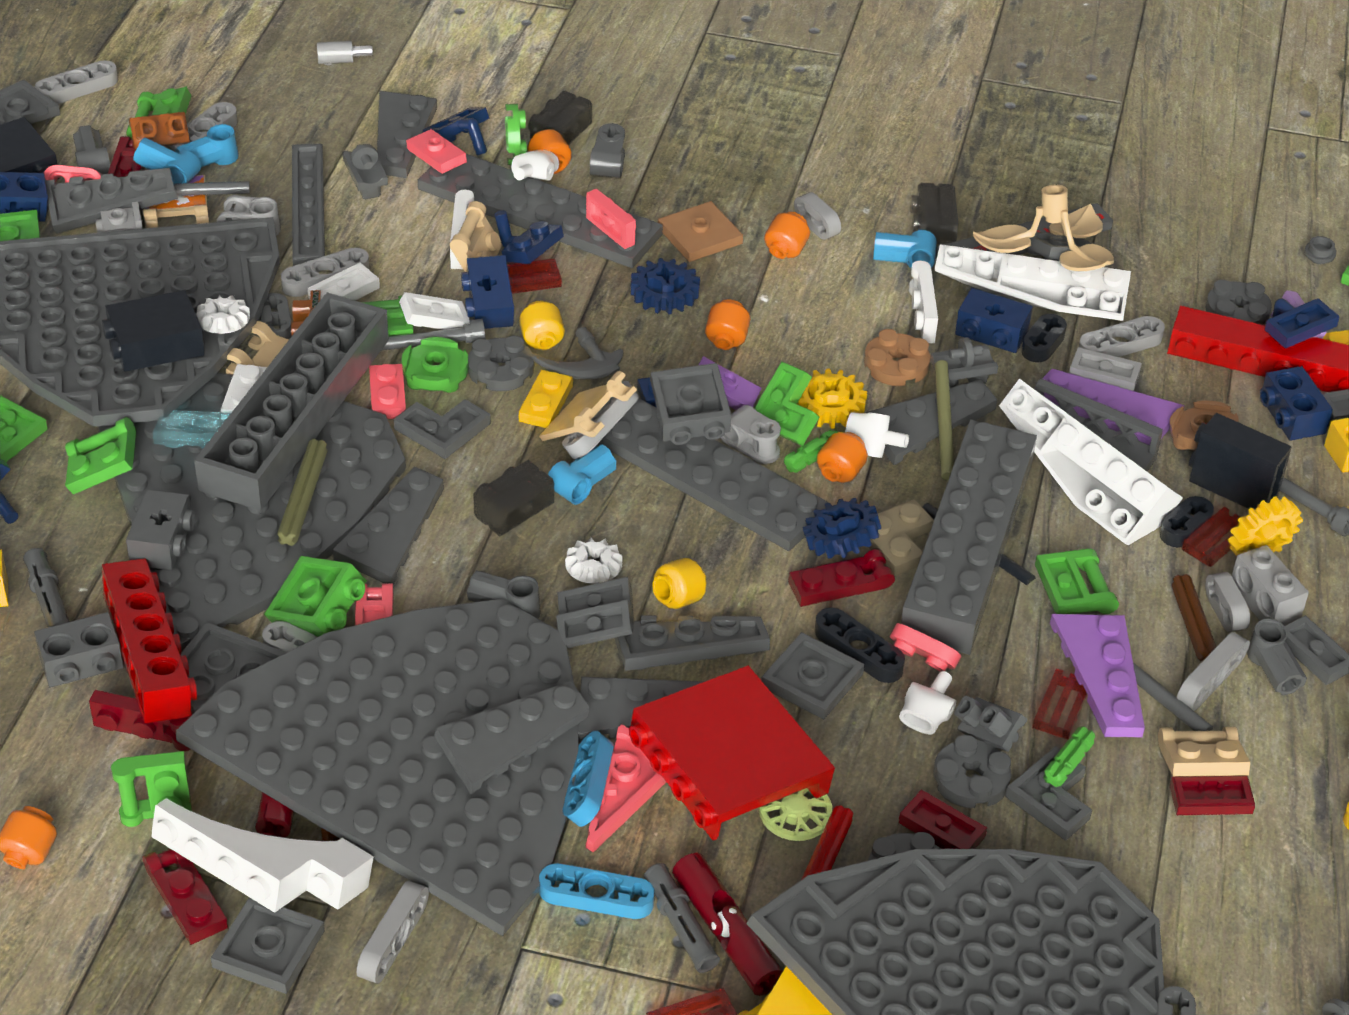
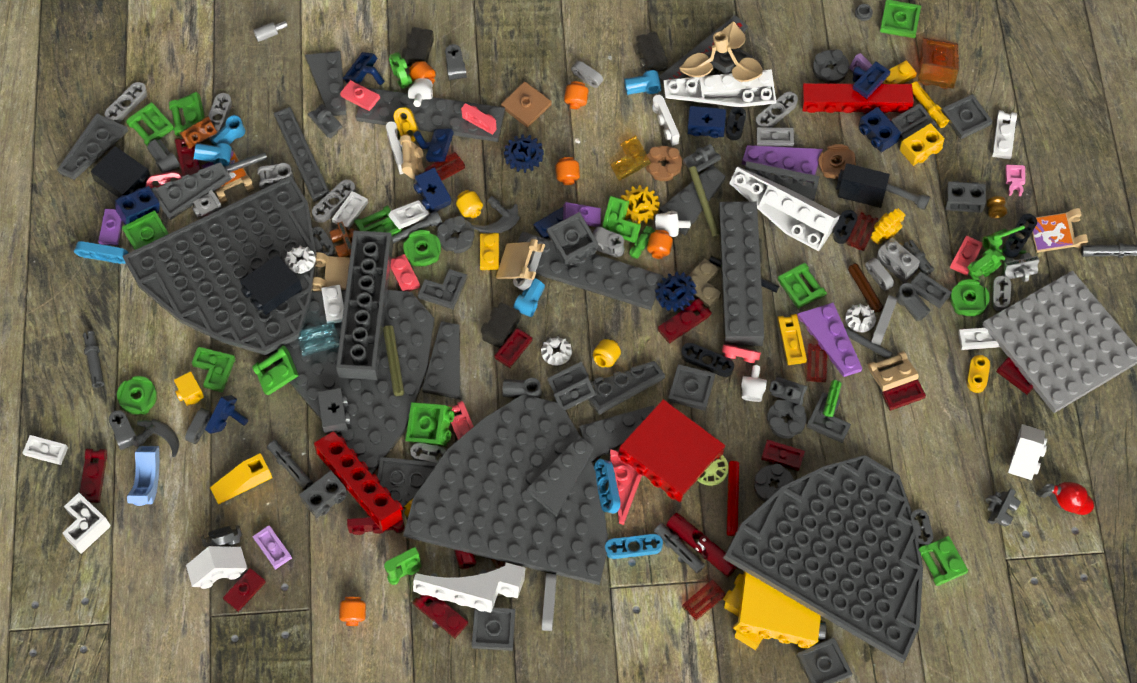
camera: 15 degrees left, 20 degrees up
none -> bright green plate [126,102,174,146]
none -> yellow plate [394,107,419,142]
none -> dark red plate [494,328,533,368]
none -> clear yellow plate [610,135,651,181]
none -> yellow plate [777,314,807,365]
none -> white gear [845,303,876,332]
none -> dark grey pin [903,240,934,275]

